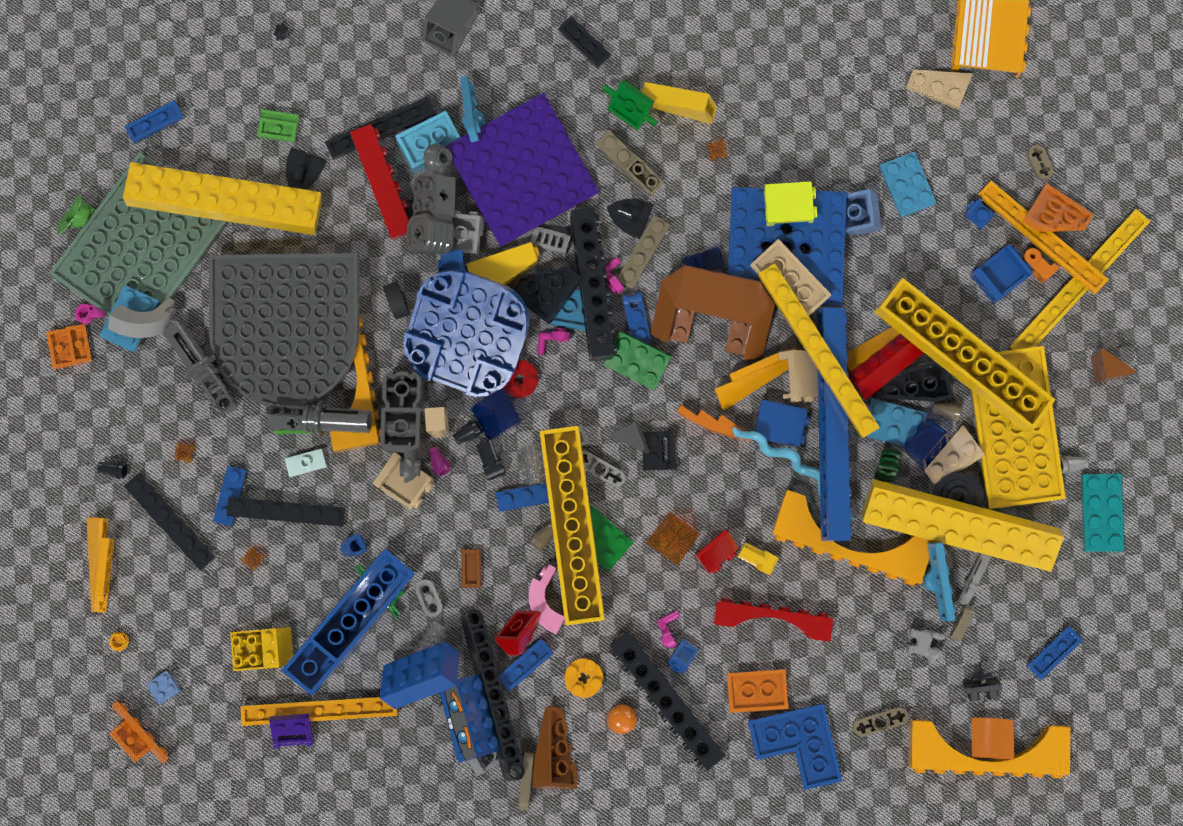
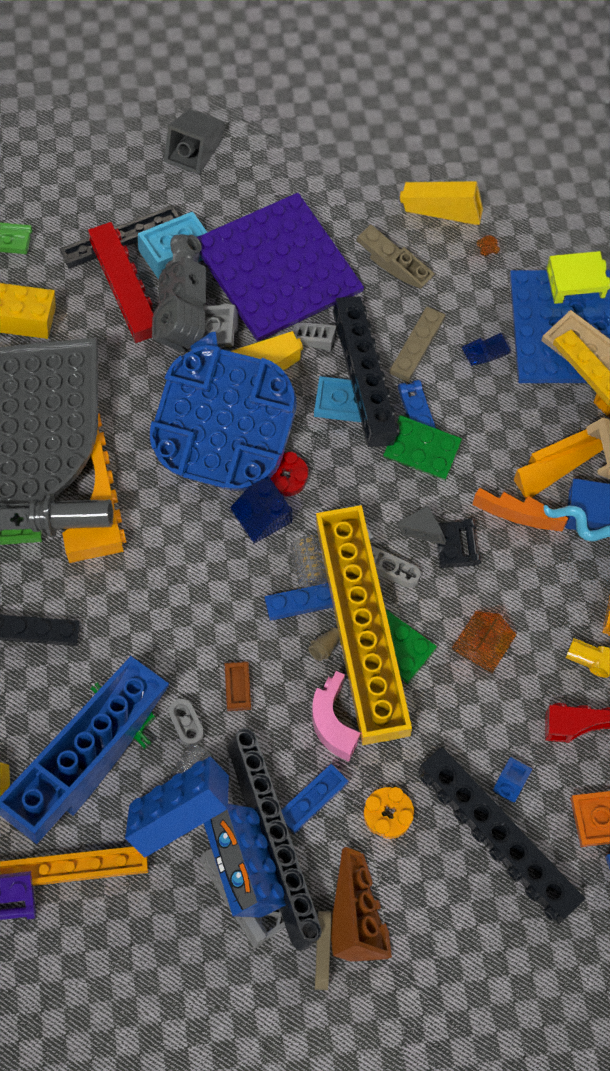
camera: 10 degrees left, 20 degrees down
black plate [274,23,288,41] -> none
light aqua plate [285,449,327,478] -> none
black shield [286,148,326,190] -> none
blue plate [340,533,367,557] -> none
tan panel [372,452,434,511] -> none
dark grey brick [380,371,424,483] -> none
black tyre [383,281,410,320] -> none
tan brick [425,407,449,438] -> none
magenta cone [427,447,451,477] -> none
black cone [453,420,483,445] -> none
dark azure plate [460,76,485,143] -> none
black piece [476,440,506,481] -> none
red slope [494,611,541,655] -> none
black plate [510,266,584,324] -> none
dark pink plate [537,328,570,355] -> none
black plate [558,16,611,69] -> none
green plate [602,80,659,131] -> none
dark pink plate [603,257,624,294] -> none
black shield [606,199,654,240] -> none
orange hair [606,704,637,735] -> none
dark orange slope [650,265,775,360] -> none
dark pink plate [657,610,680,649] -> none
red slope [693,529,739,574] -> none

